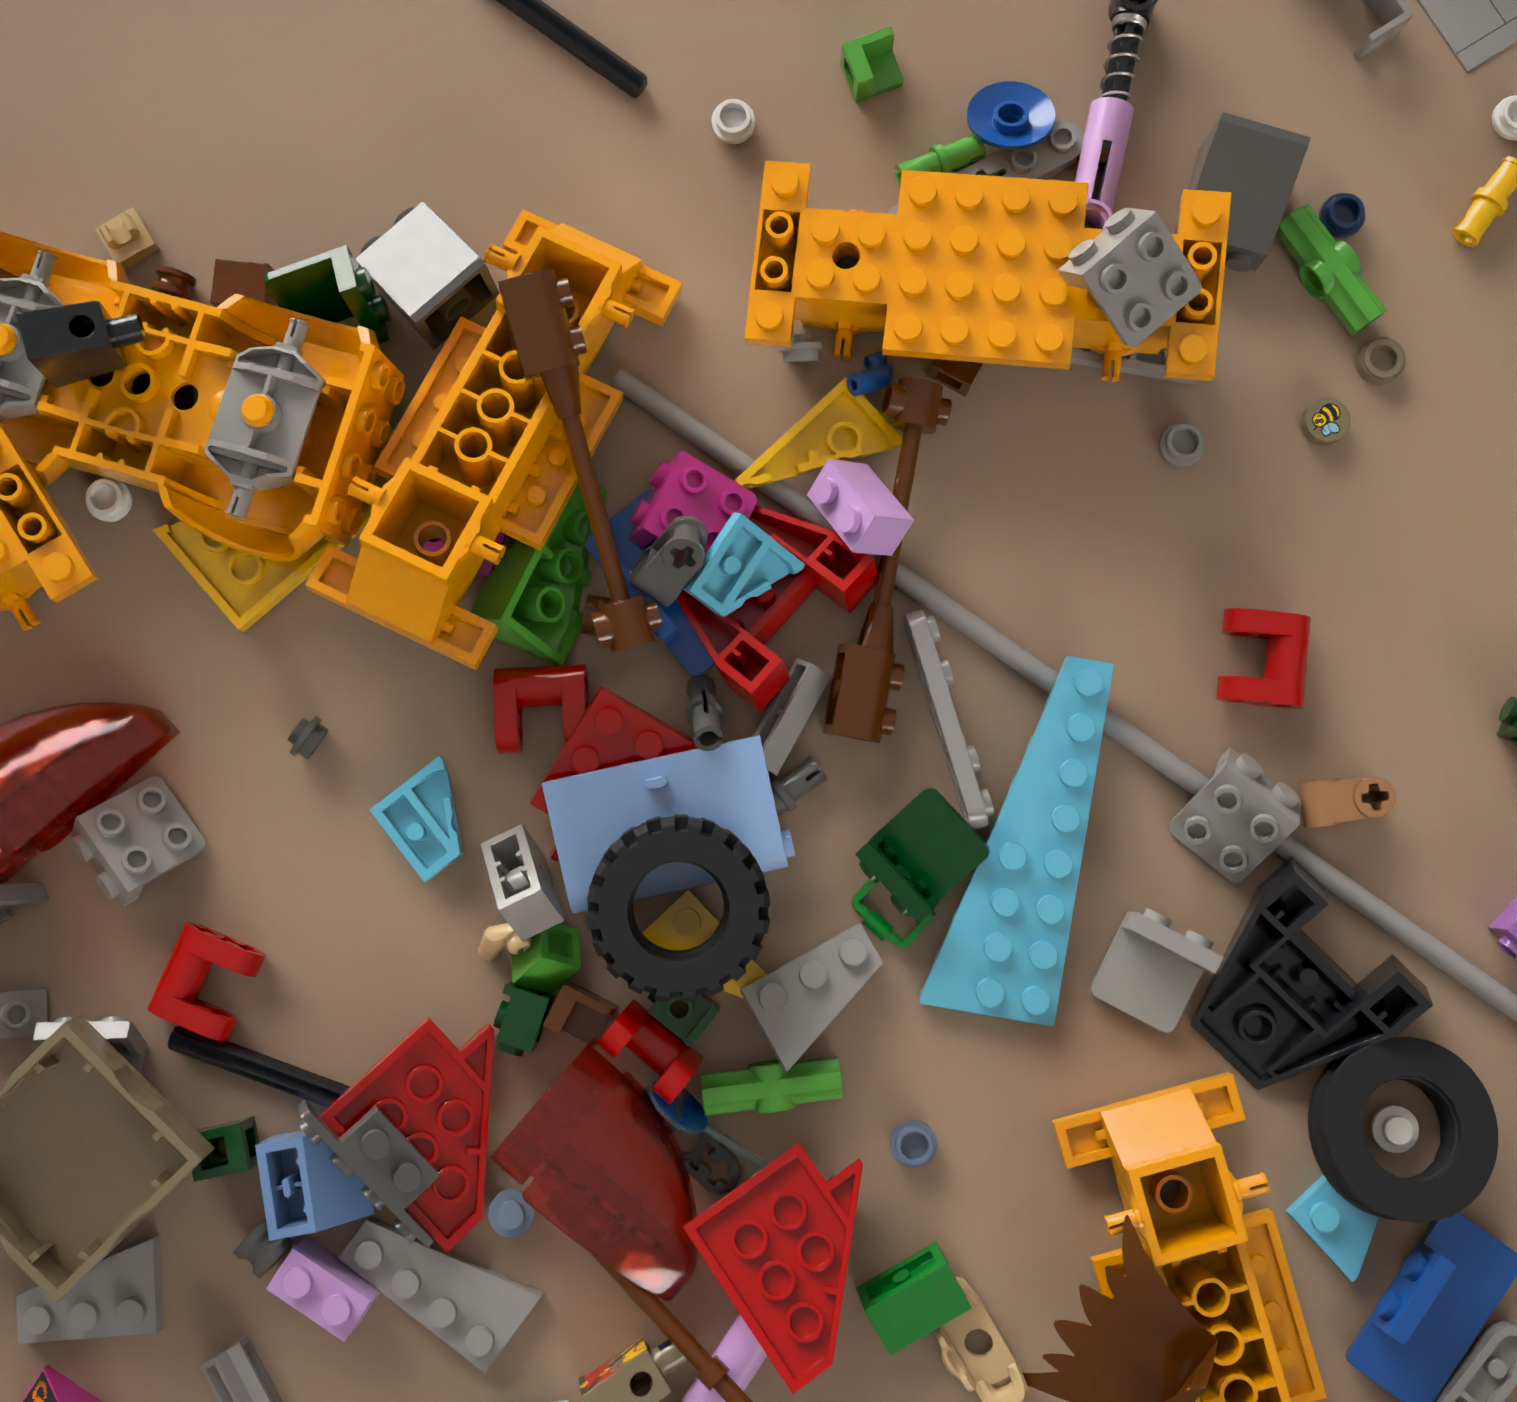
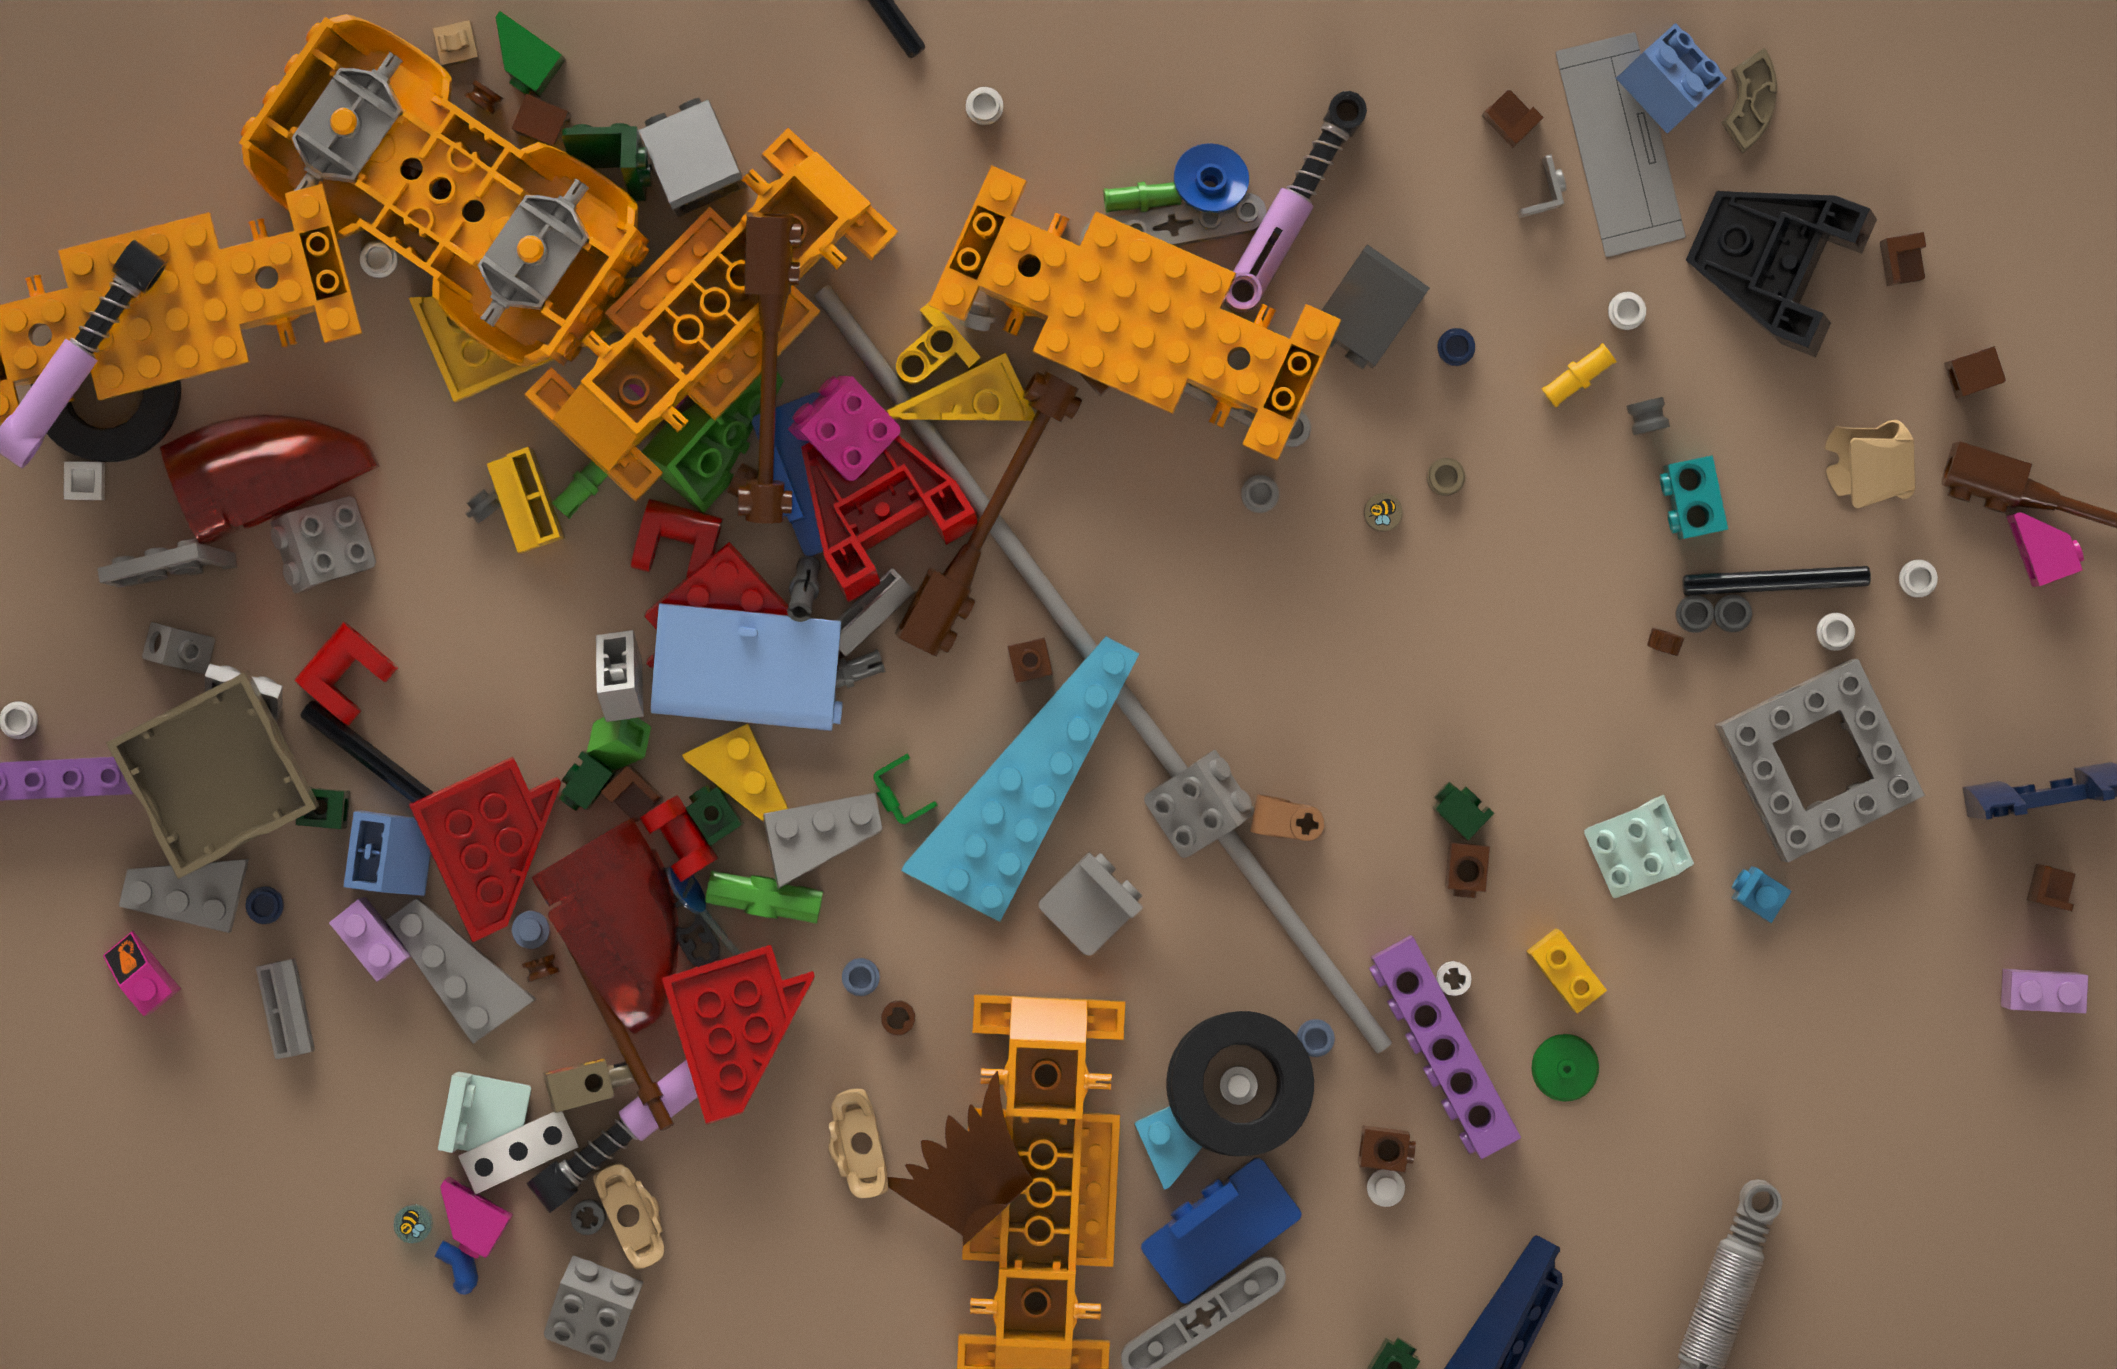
camera: 15 degrees right, 5 degrees up
black torso [16,301,147,388] -> none
dark grey wheel [233,1219,294,1279] -> none
dark grey bracket [298,1099,440,1248] -> none
medium azure wing [369,756,464,882] -> none
tan arm [478,923,532,961] -> none
black tyre [586,814,771,1002] -> none
dark grey piece [627,515,708,607] -> none
medium azure wing [683,512,805,617] -> none
lavender brick [807,459,914,556] -> none
bright green panel [840,27,903,103] -> none
blue arm [847,351,893,396] -> none
dark green bracket [855,787,990,923] -> none
green panel [856,1242,972,1355] -> none
light grey piece [903,609,994,830] -> none
light grey bracket [1058,208,1201,347] -> none
black wedge [1190,857,1433,1090] -> none
red connector [1216,608,1311,709] -> none
bright green piece [1276,204,1387,336] -> none
none -> dark blue plate [245,886,284,924]
none -> yellow piece [487,447,565,554]
none -> green slope [495,11,566,96]
none -> reddish brown bush [522,954,560,982]
none -> bright green pin [552,460,608,519]
none -> reddish brown bush [881,1000,915,1035]
none -> yellow tile [896,301,981,385]
none -> reddish brown brick [1008,637,1053,683]
none -> sand blue plate [1297,1019,1335,1057]

